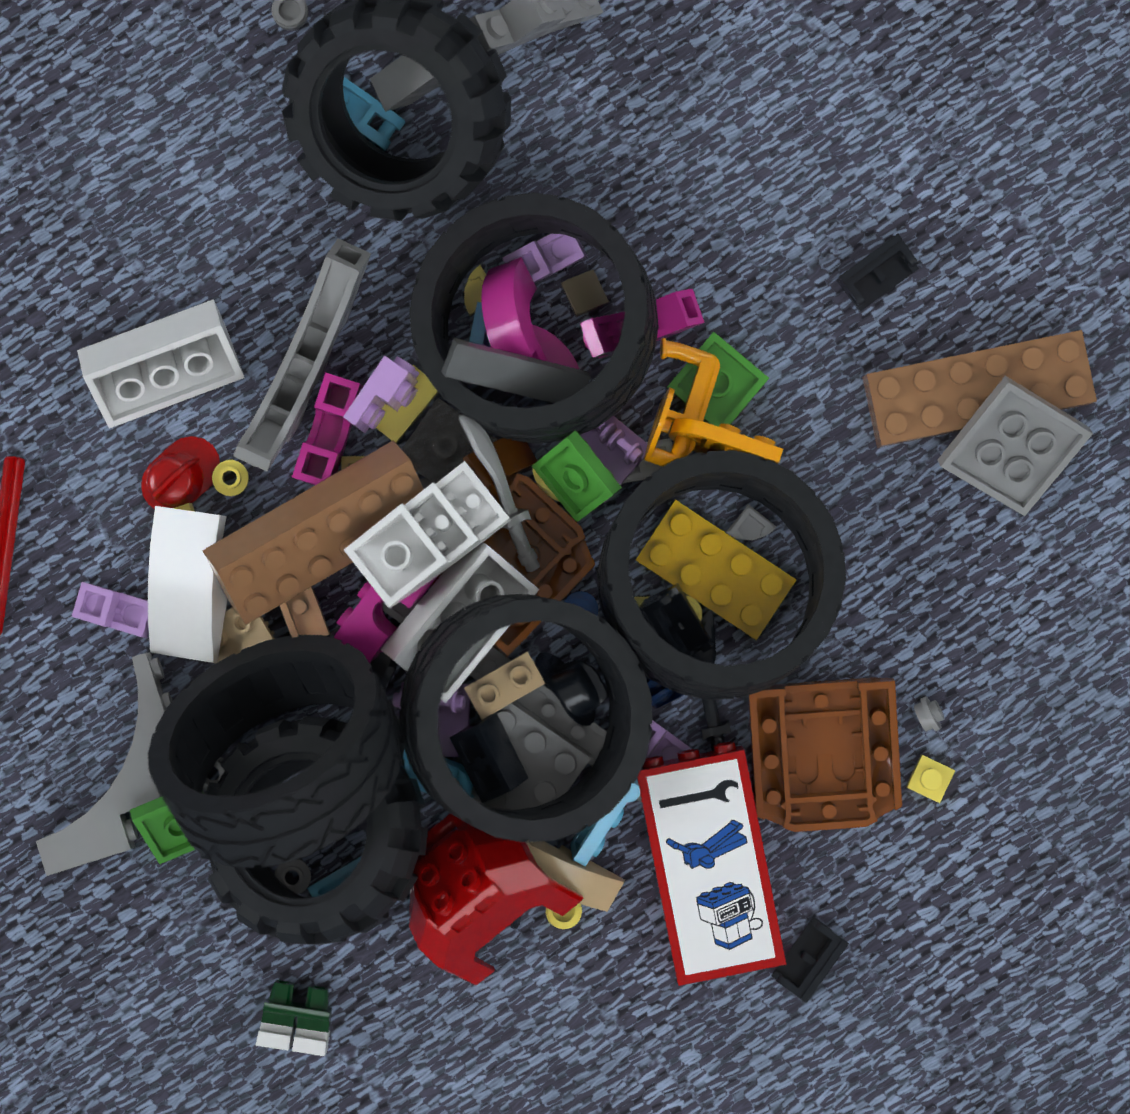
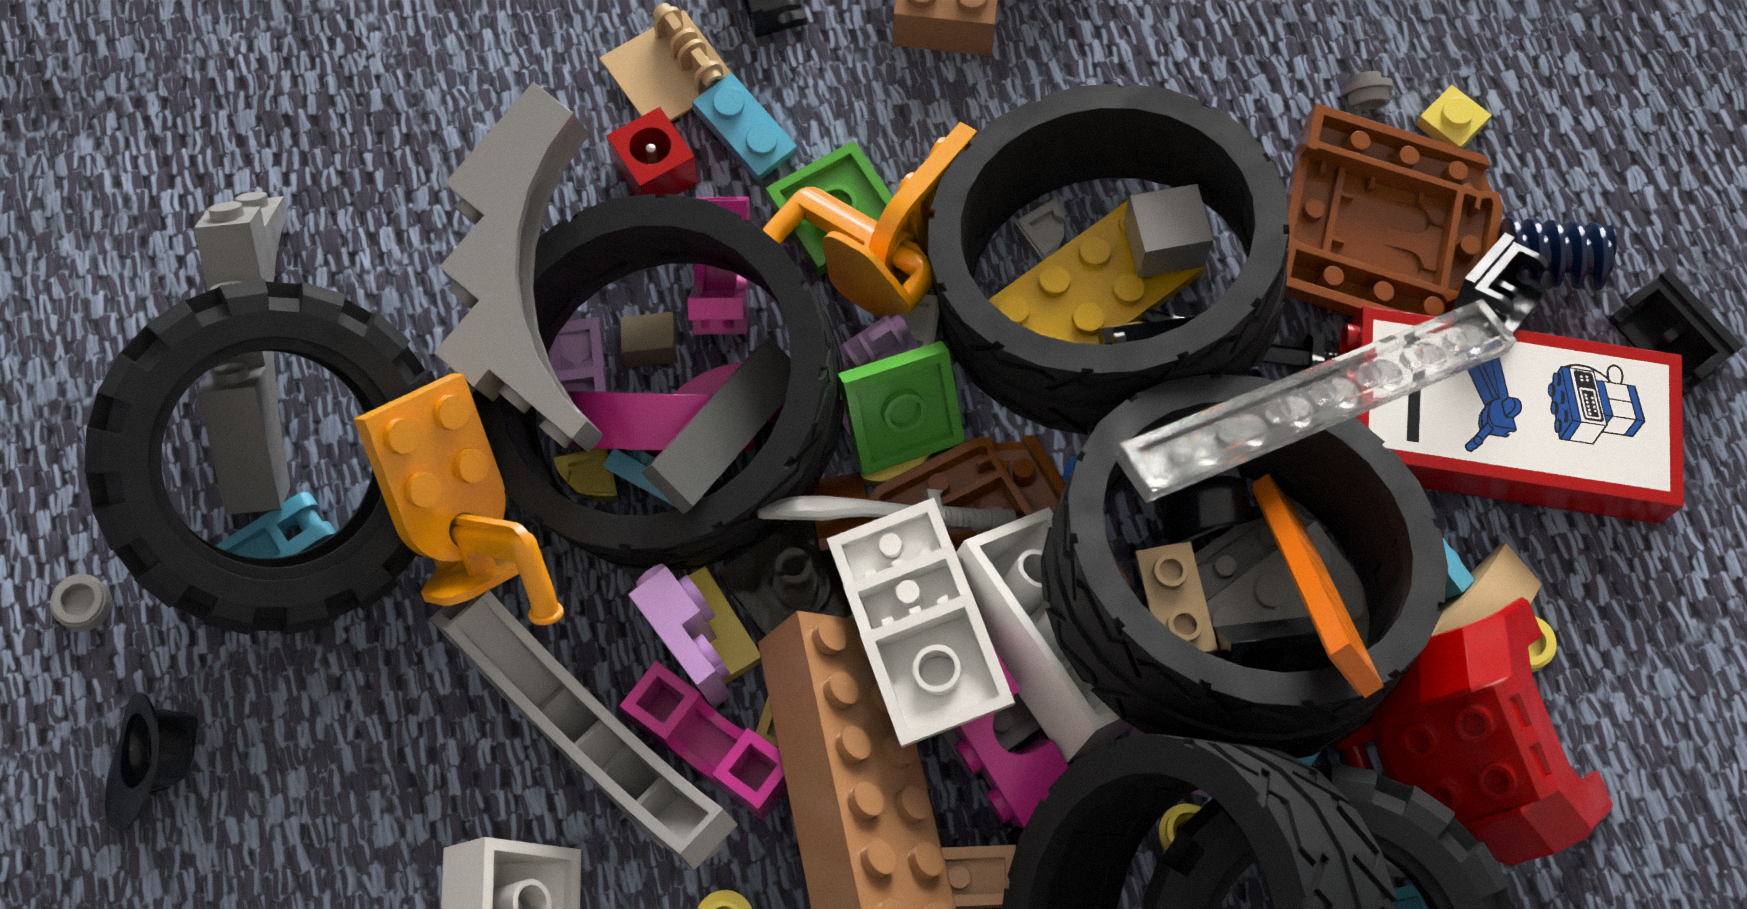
camera: 75 degrees left, 20 degrees down
none -> black piece [105,692,198,831]
none -> light orange plate [353,373,564,625]
none -> light grey arch [434,82,604,453]
none -> tan hinge [599,3,731,122]
none -> red piece [606,107,699,199]
none -> medium azure plate [692,72,797,182]
none -> clear plate [1114,299,1517,503]
none -> light grey piece [1123,184,1213,278]
none -> orange tile [1252,473,1384,698]
none -> black hinge [1447,233,1550,348]
none -> dark blue piece [1498,217,1617,290]

